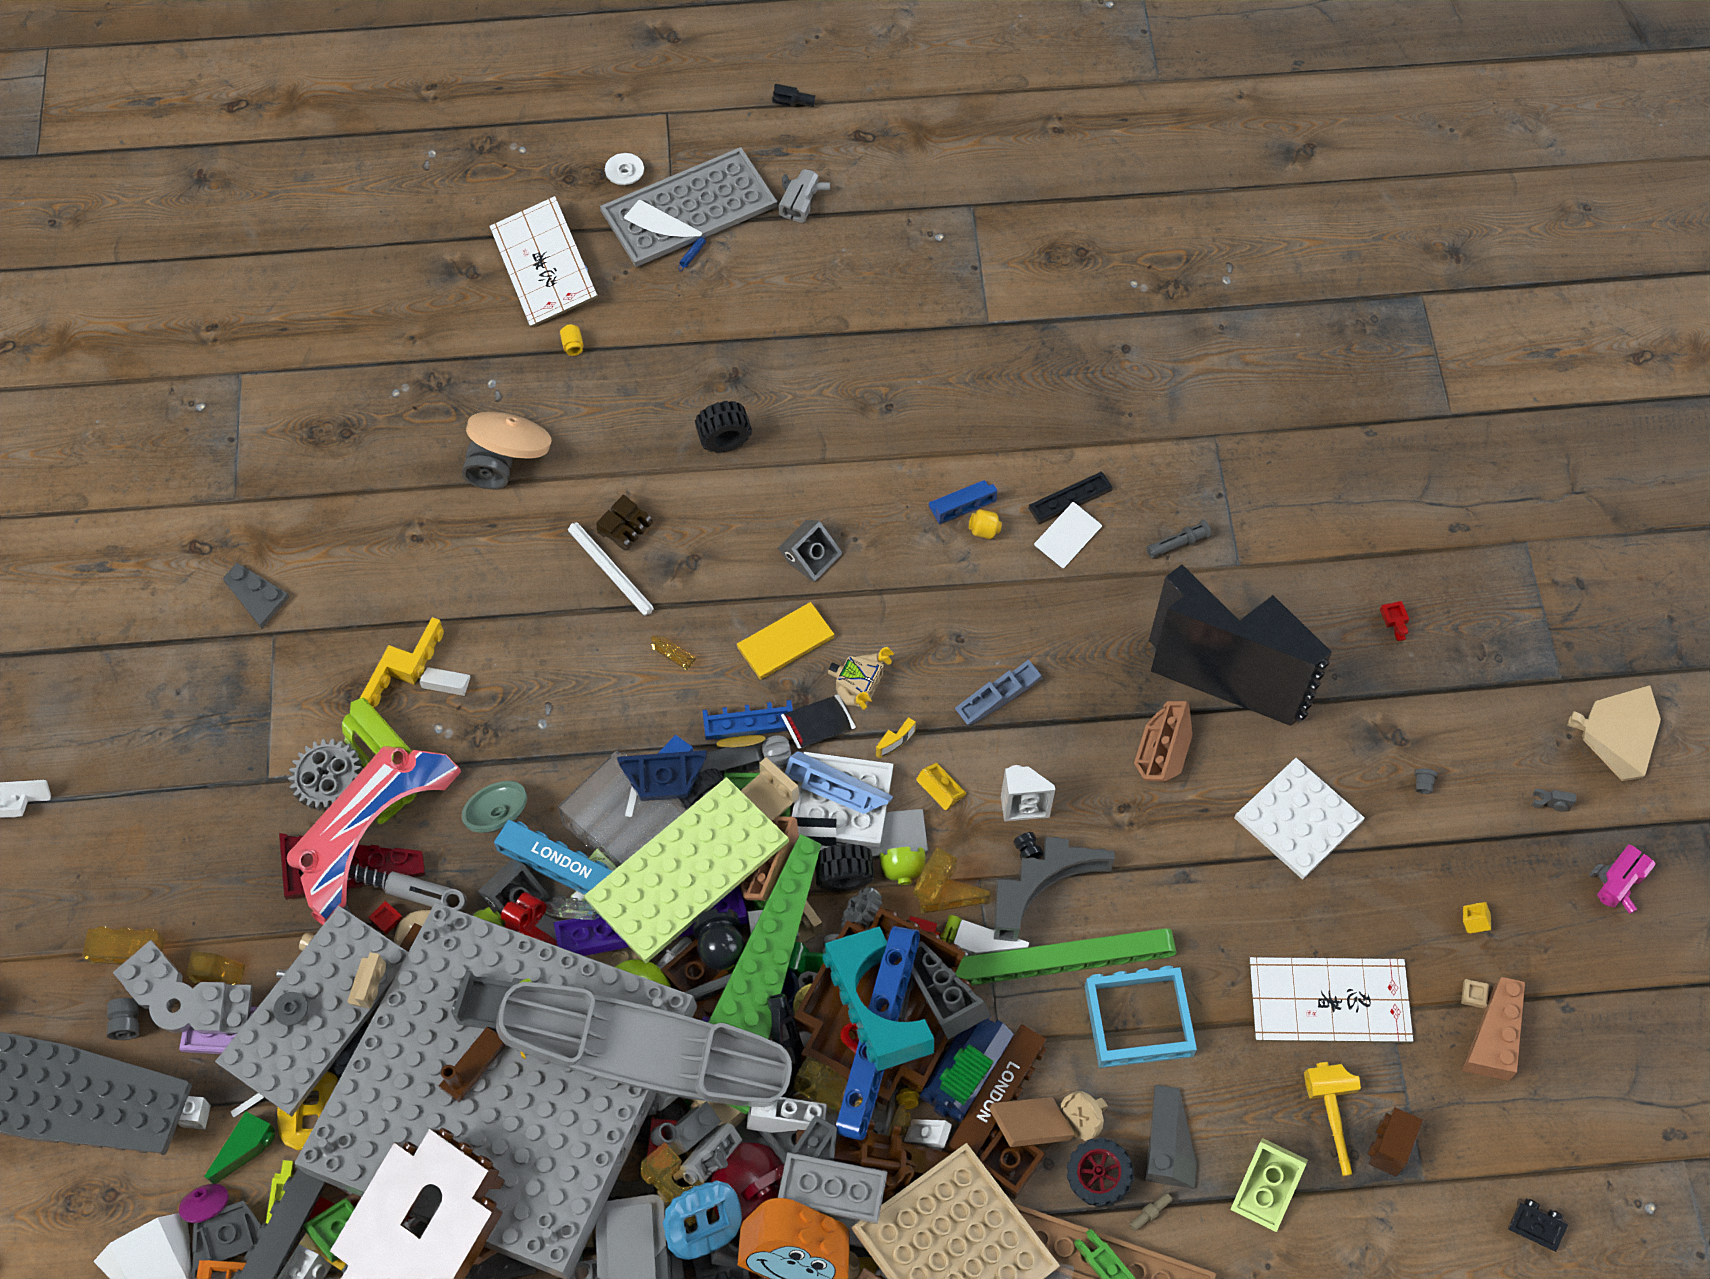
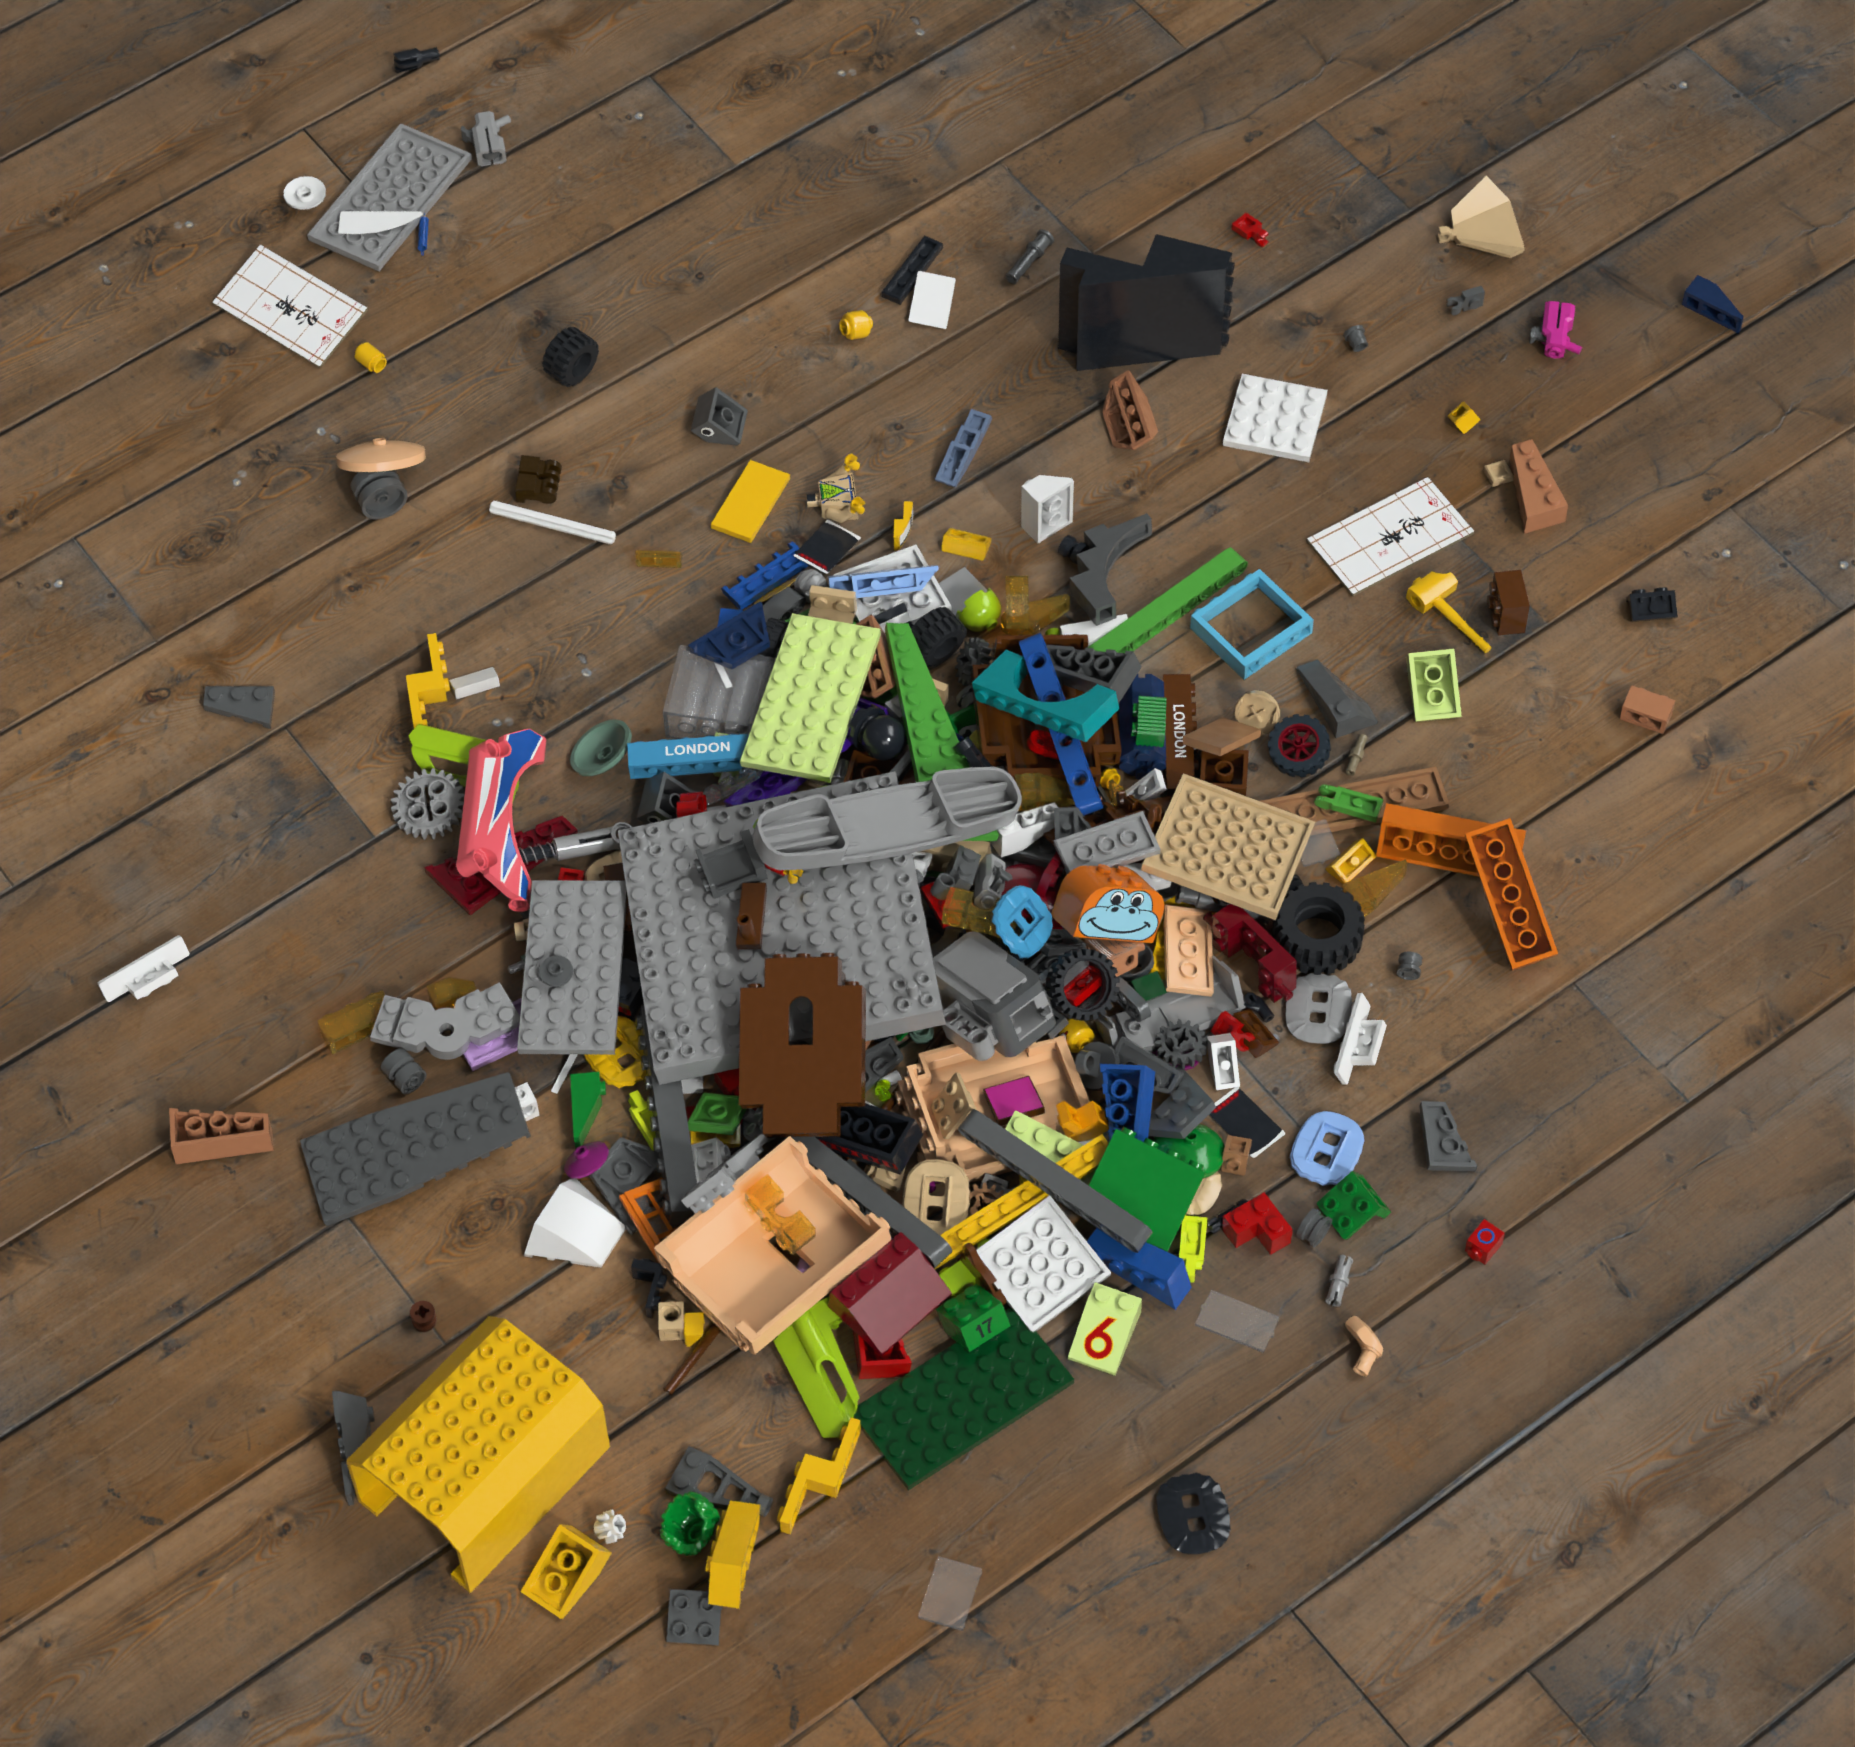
camera: 30 degrees left, 5 degrees down
tan bracket [348,952,386,1009] -> none
blue panel [929,480,997,525] -> none

